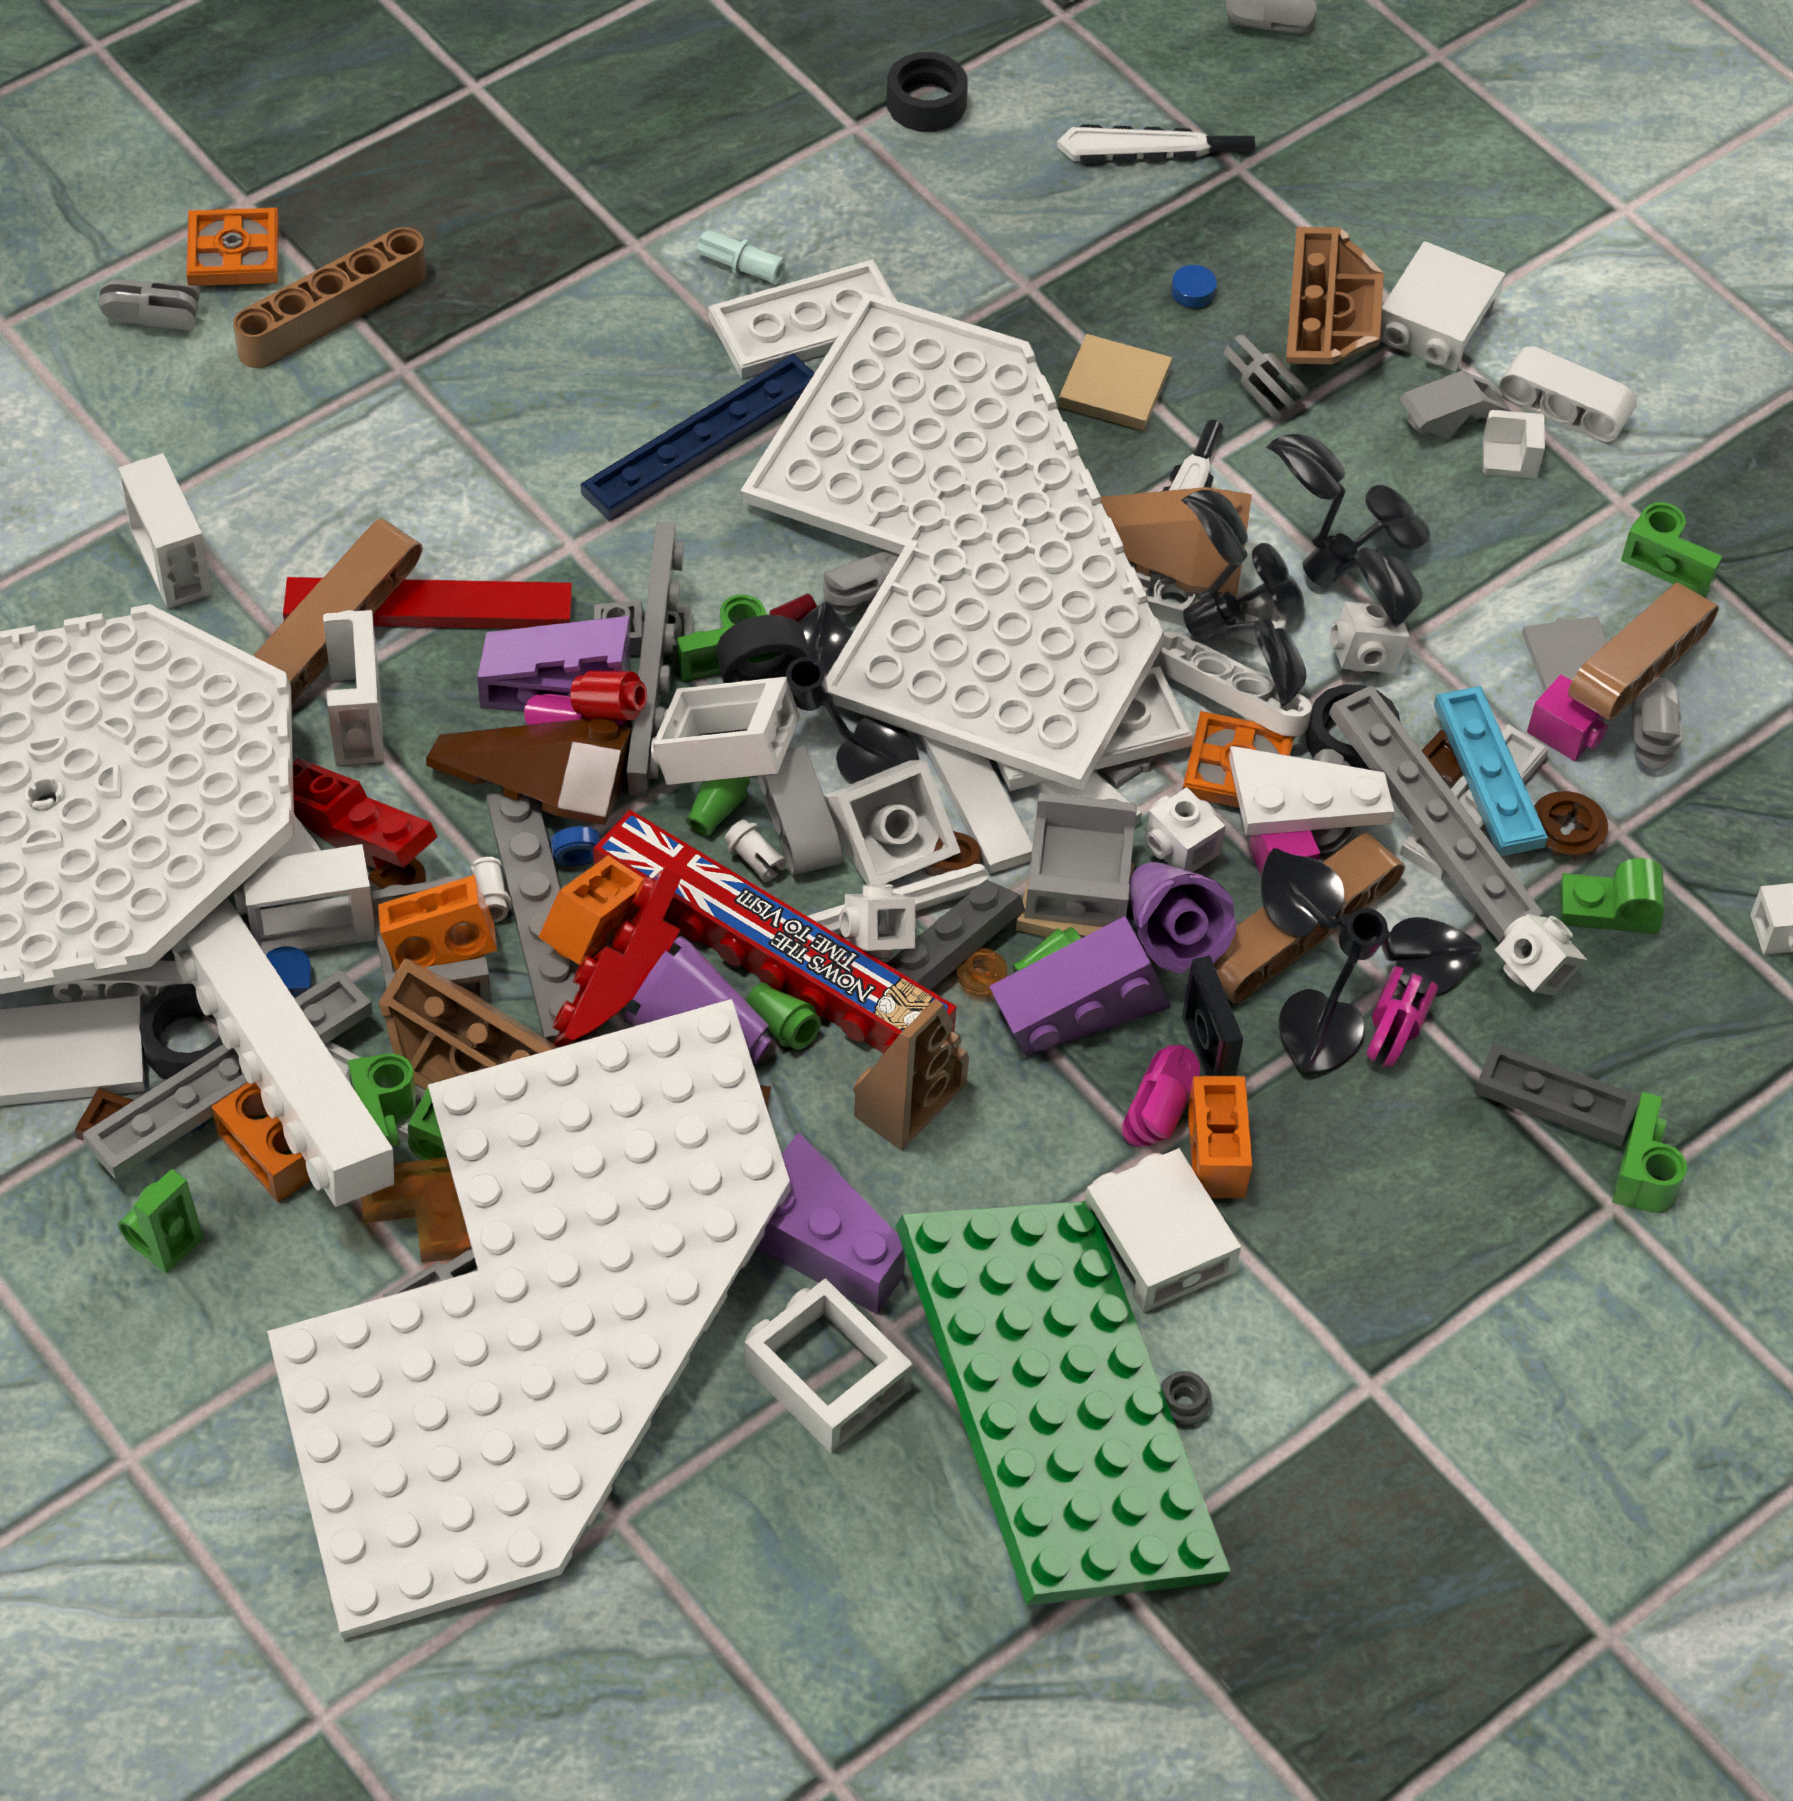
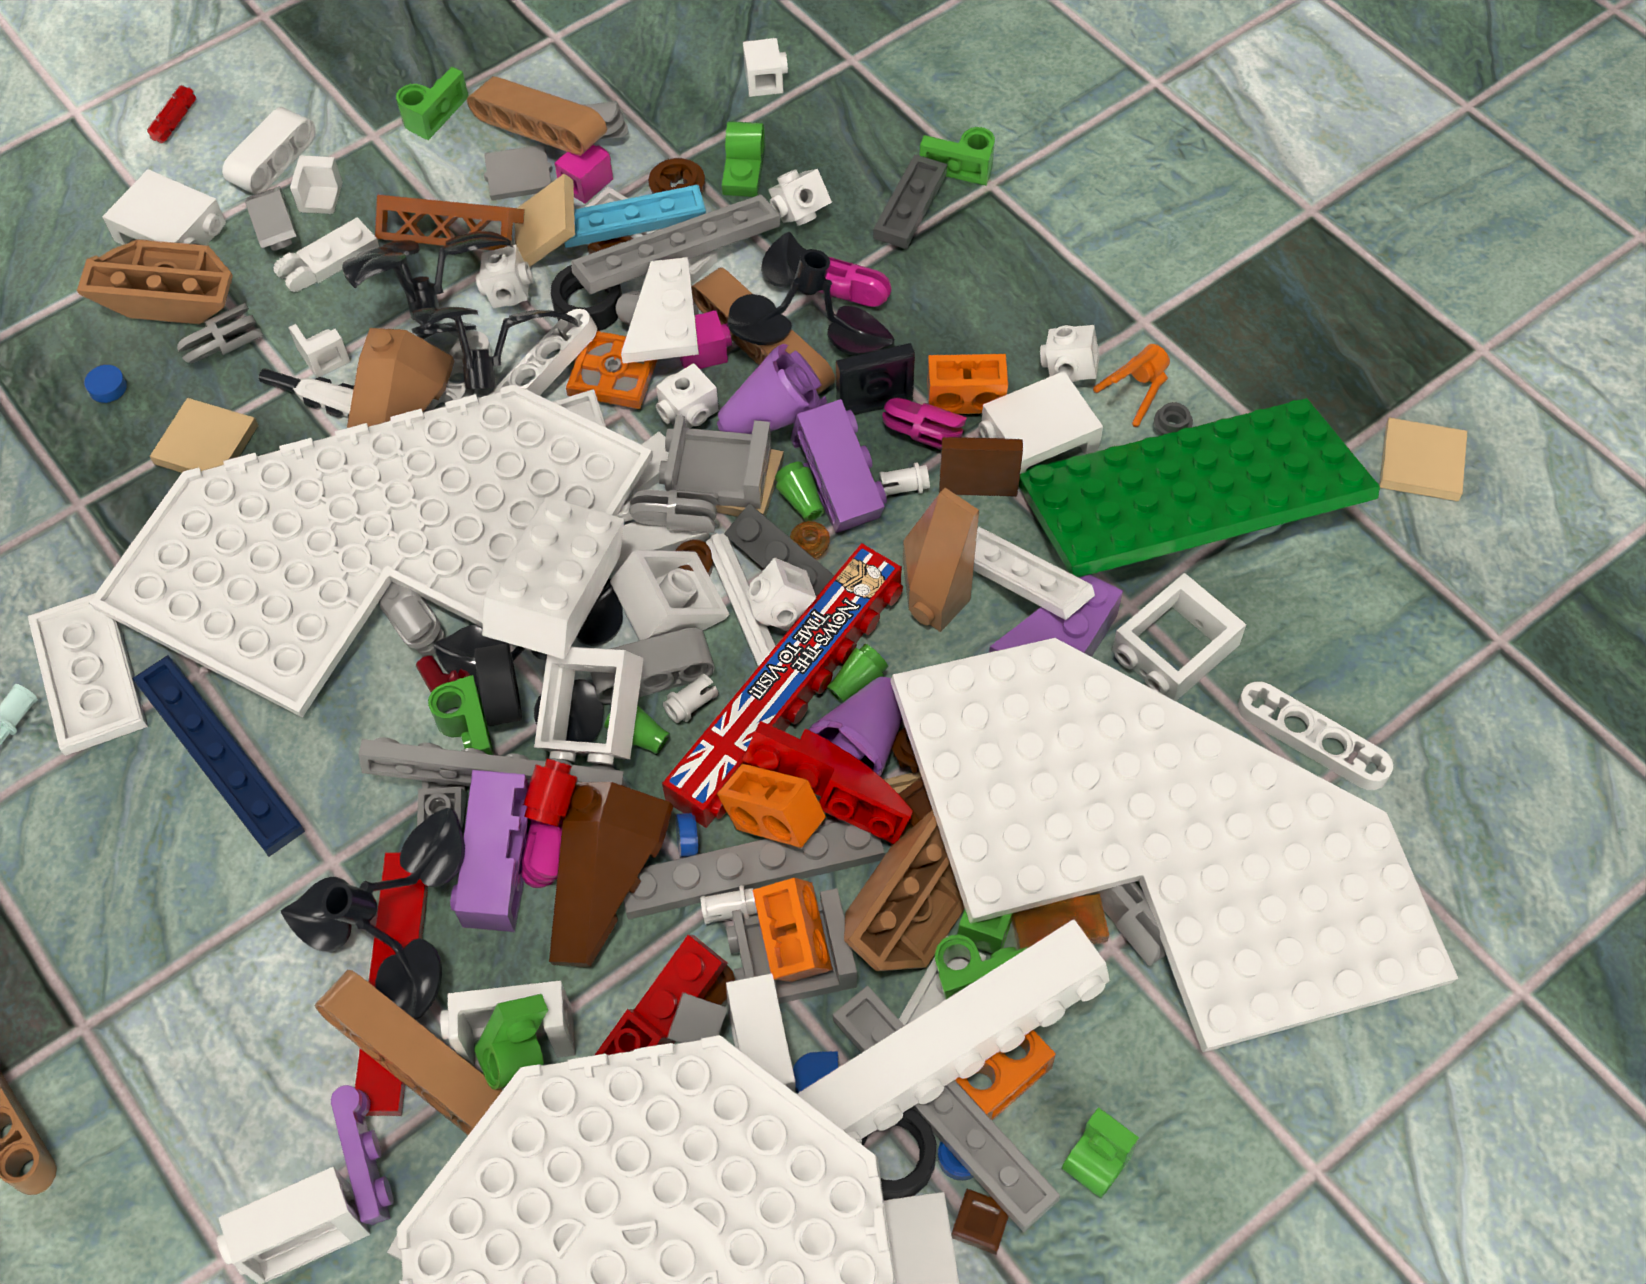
camera: 85 degrees left, 5 degrees up
none -> red axle [147,85,196,143]
none -> white hinge [273,217,379,292]
none -> black plant [281,808,465,1020]
none -> white panel [288,324,350,378]
none -> medium lavender plate [331,1085,393,1225]
none -> dark orange fence [375,195,525,251]
none -> bright green plate [474,994,548,1090]
none -> white brick [482,497,624,659]
none -> tan tile [515,174,575,267]
none -> light grey arm [629,489,719,533]
none -> light grey tile [667,992,728,1043]
none -> white pin [879,463,930,496]
none -> reddish brown tile [939,437,1023,497]
none -> white tile [973,527,1095,620]
none -> white brick [1040,325,1100,382]
none -> orange plant [1093,344,1170,427]
none -> white beam [1238,682,1393,790]
none -> tan tile [1379,417,1467,501]

